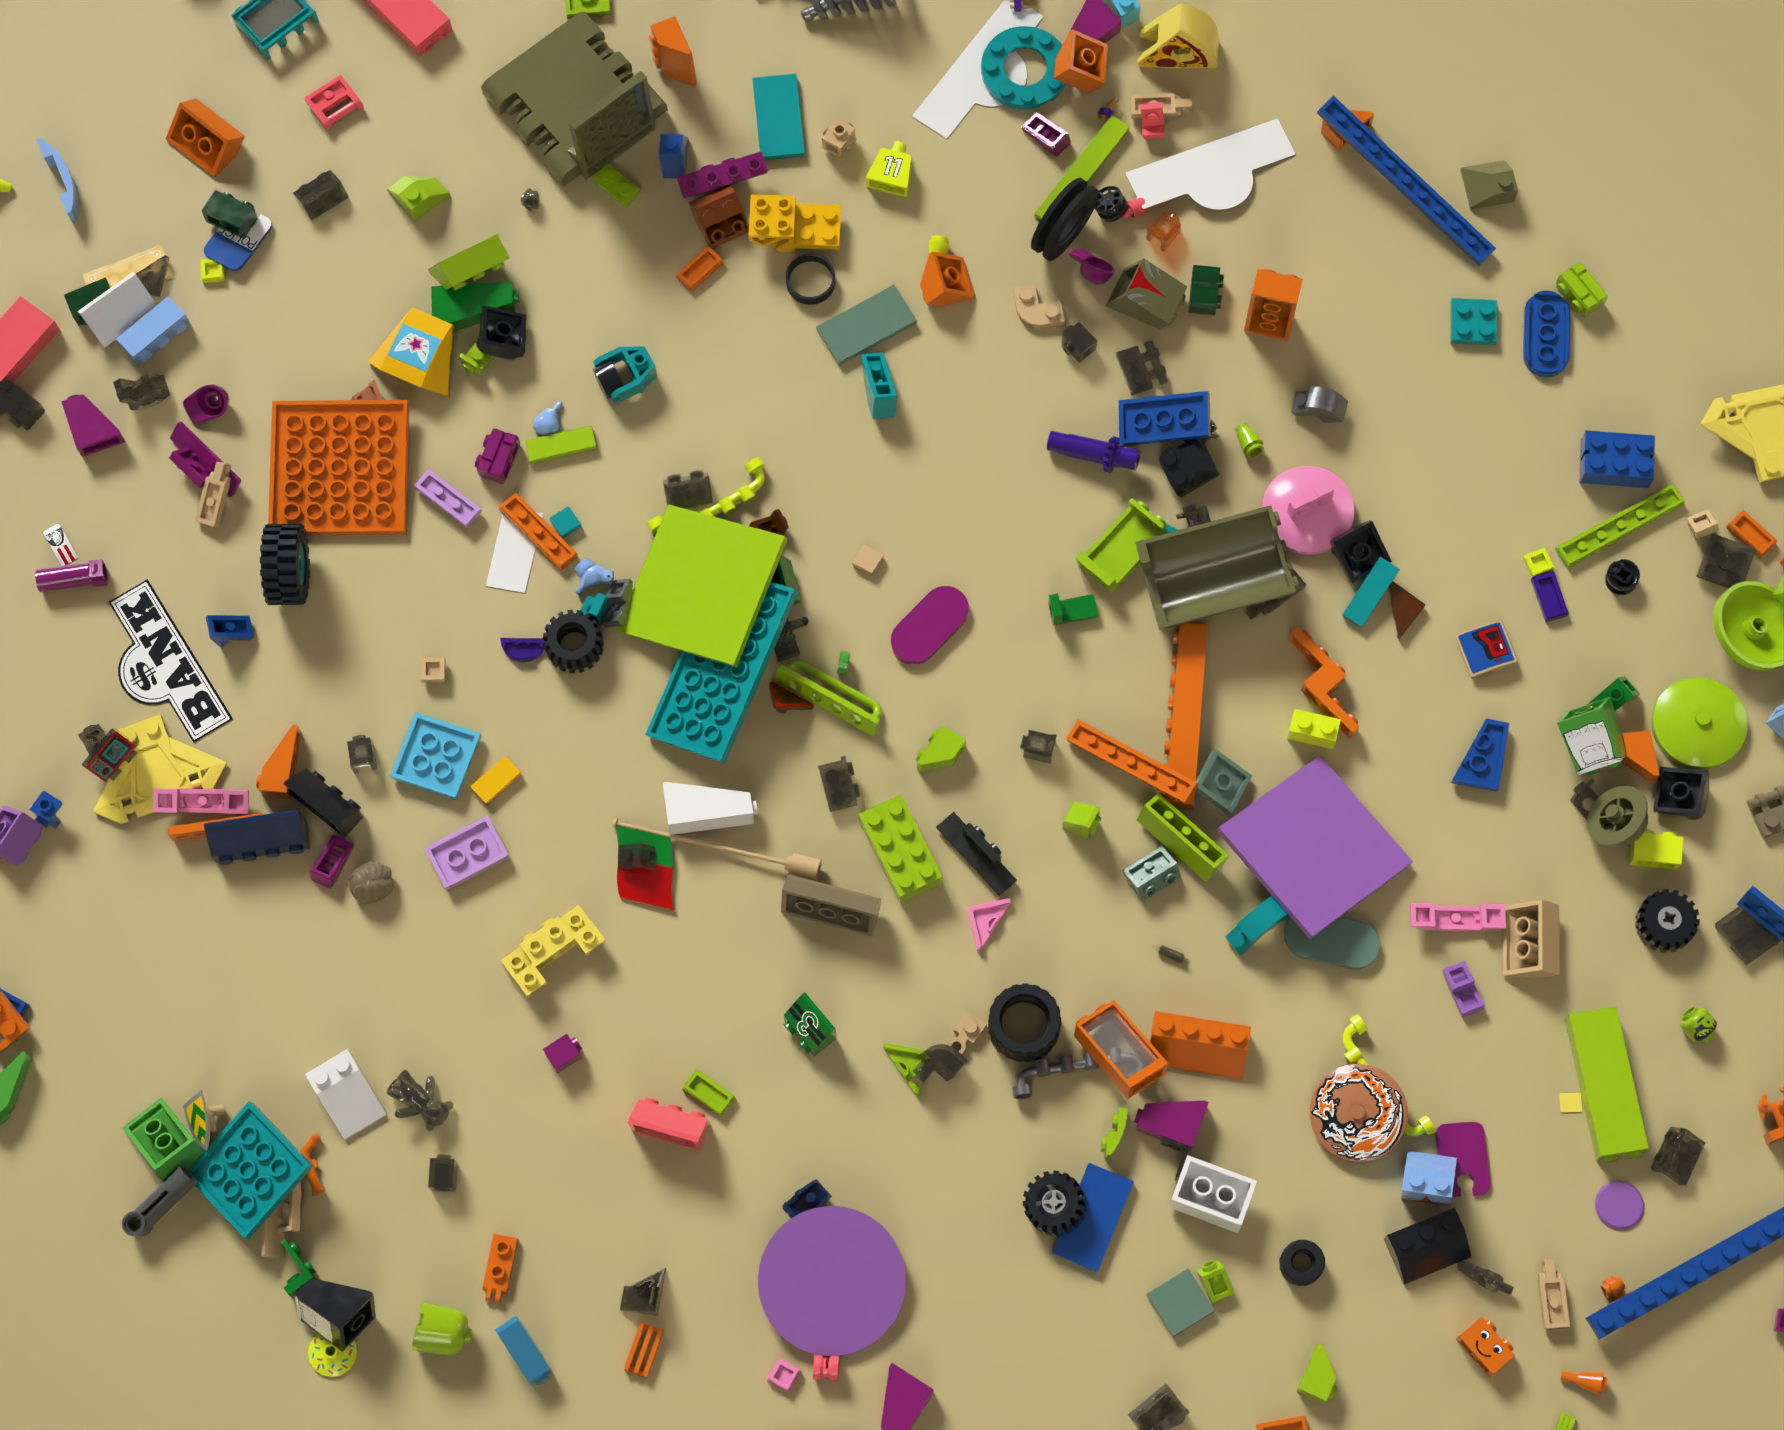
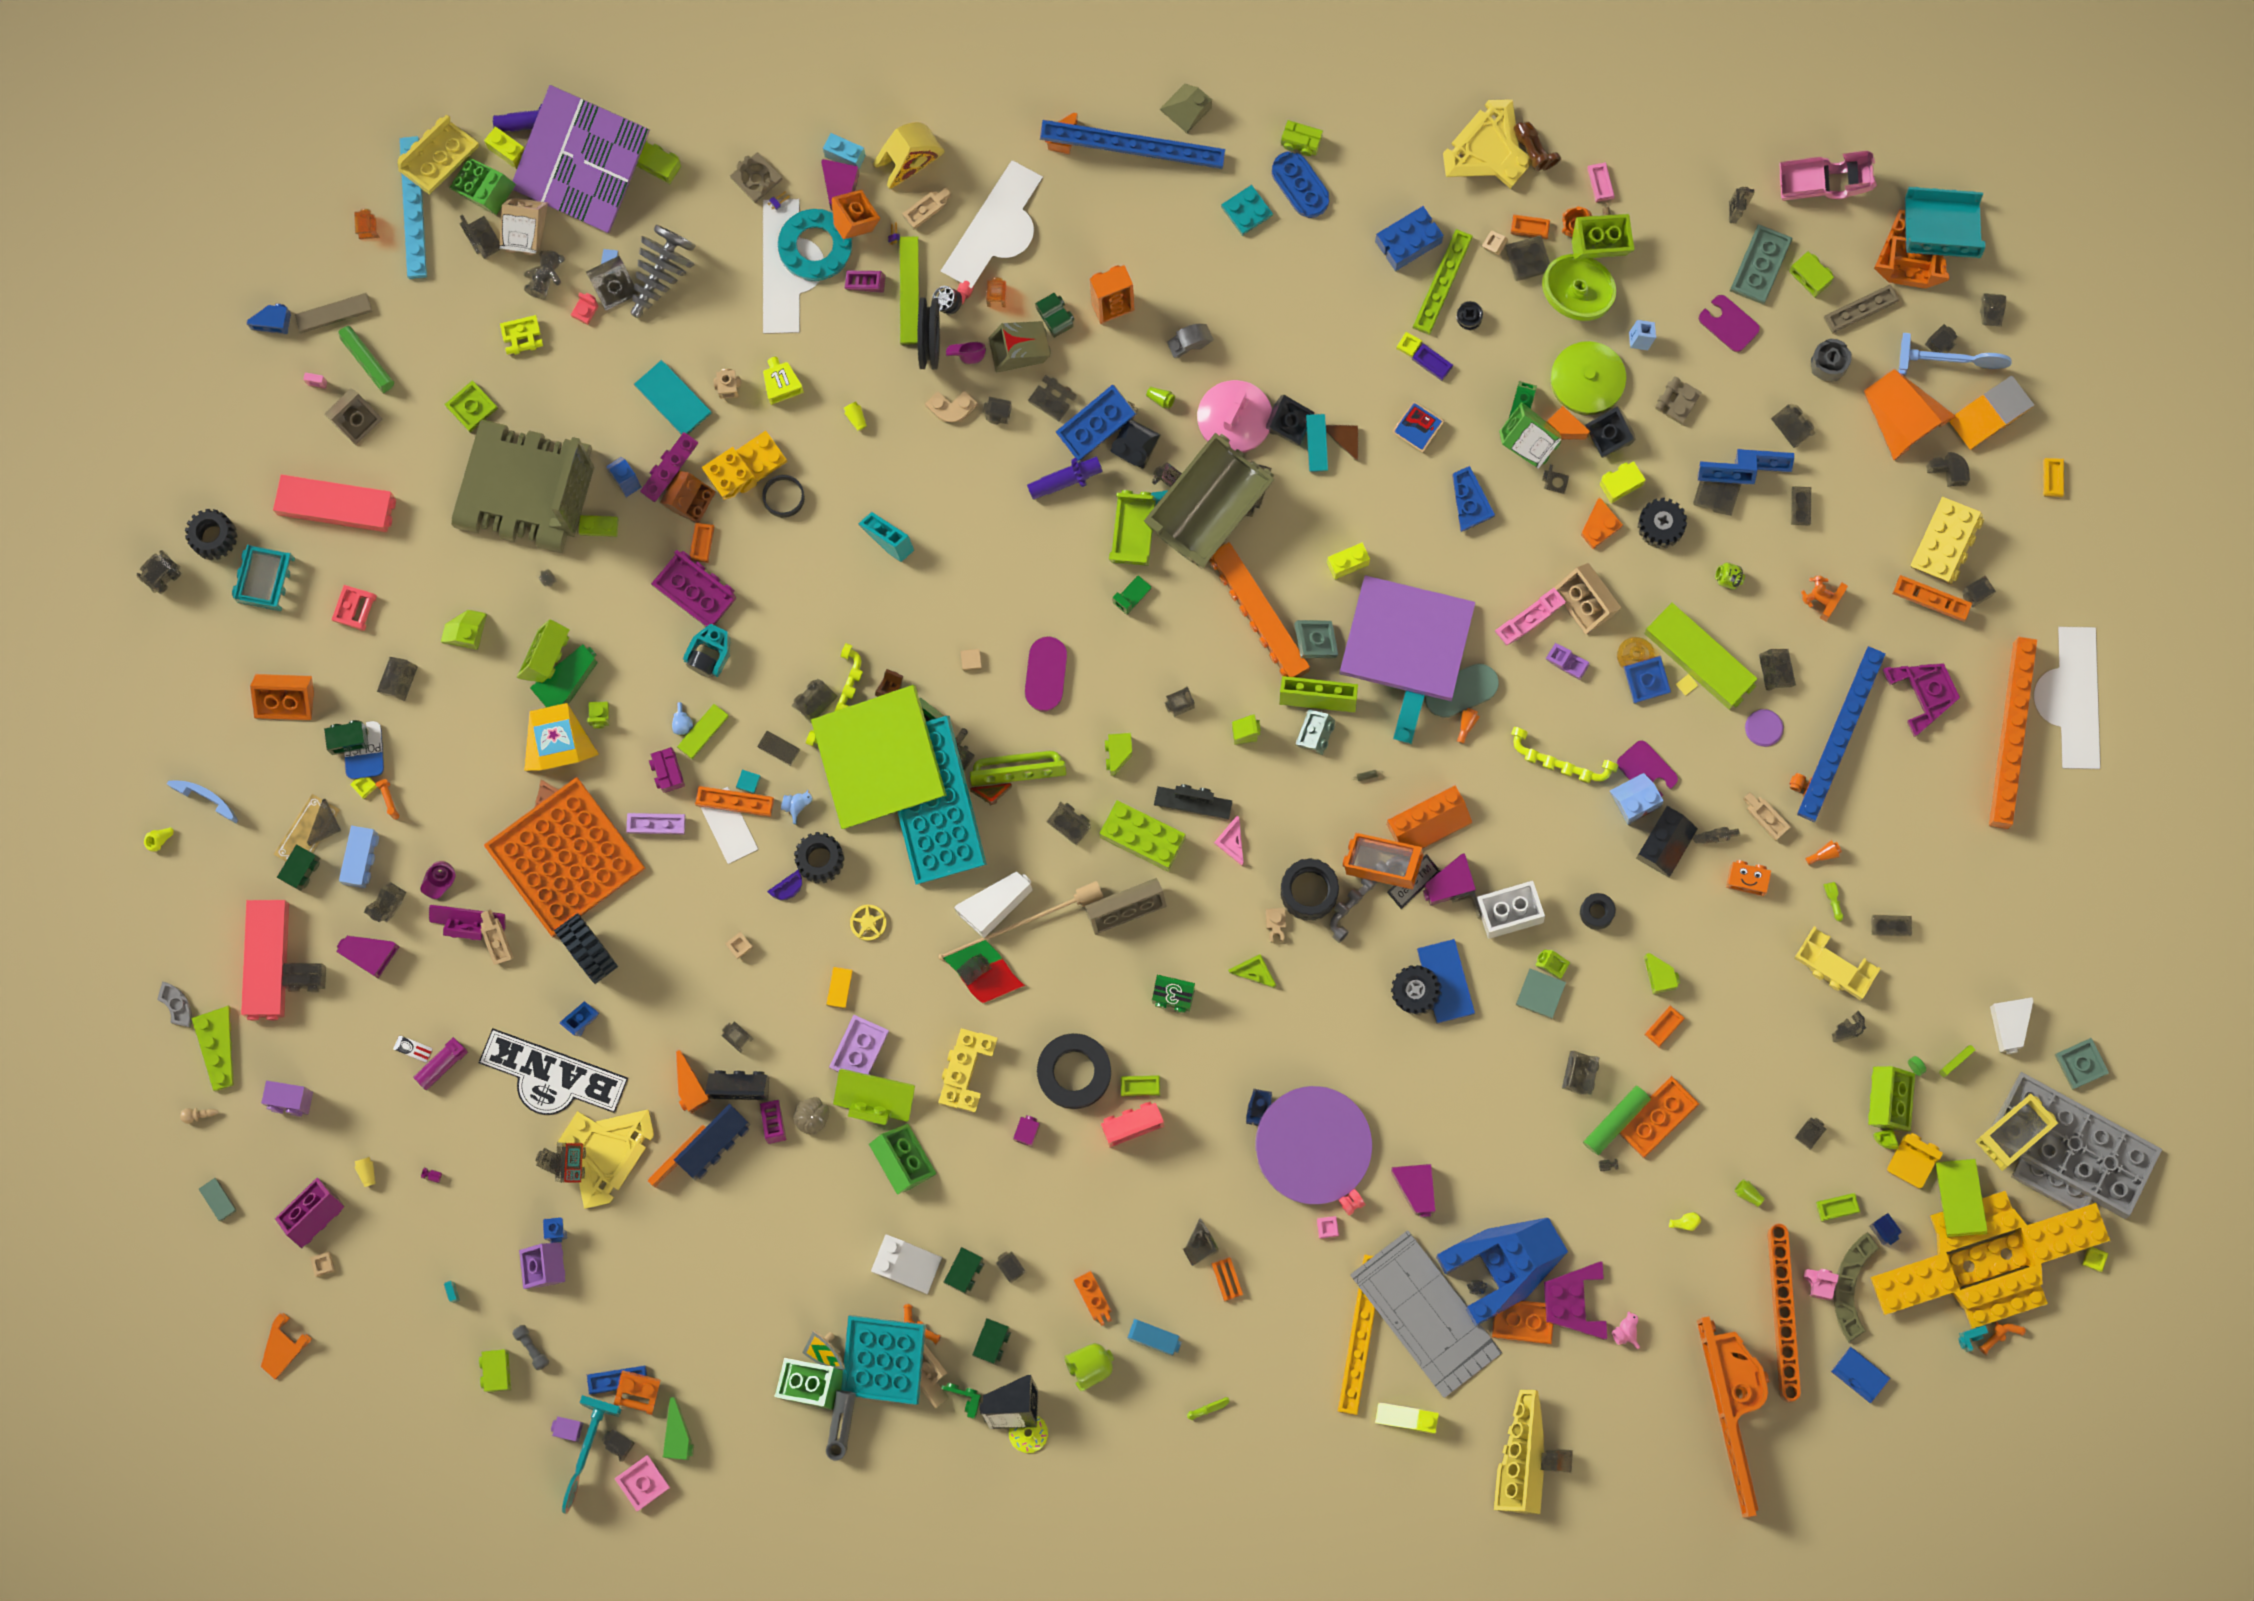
camera: 35 degrees left, 5 degrees up
white tile [78,272,157,348] -> none
bright pink slope [153,788,249,814] -> none
clear smoke piece [386,1070,454,1131] -> none
medium azure plate [390,712,482,800] -> none
black slope [477,305,526,360] -> none
teal bracket [580,592,609,625] -> none
flat silver slope [601,579,633,628] -> none
orange slope [649,16,697,86] -> none
sand green tile [816,285,917,365] -> none
bright green tile [837,651,850,675] -> none
clear smoke brick [911,1044,968,1086] -> none
orange slope [920,252,975,307] -> none
orange plate [1066,720,1198,805] -> none
lime slope [1101,1107,1128,1159] -> none
coral bracket [1140,102,1165,139] -> none
orange bracket [1288,627,1359,739] -> none
dish [1310,1064,1408,1162] -> none
olive wheel [1587,785,1648,846] -> none
none -> orange piece [376,779,400,820]
none -> magenta bracket [651,550,736,627]
none -> clear smoke tile [757,731,800,766]
none -> lime bracket [833,1069,915,1125]
none -> light yellow wheel [850,905,886,941]
none -> bright green slope [869,1124,936,1195]
none -> dark green brick [944,1247,985,1294]
none -> dark green brick [972,1318,1011,1365]
none -> black tyre [1037,1033,1111,1109]
none -> clear smoke sticker [1387,854,1440,909]
none -> orange cone [1457,708,1480,744]
none -> orange wing [1581,498,1623,549]
none -> clear yellow piece [1617,637,1655,669]
none -> blue tile [1623,656,1671,703]

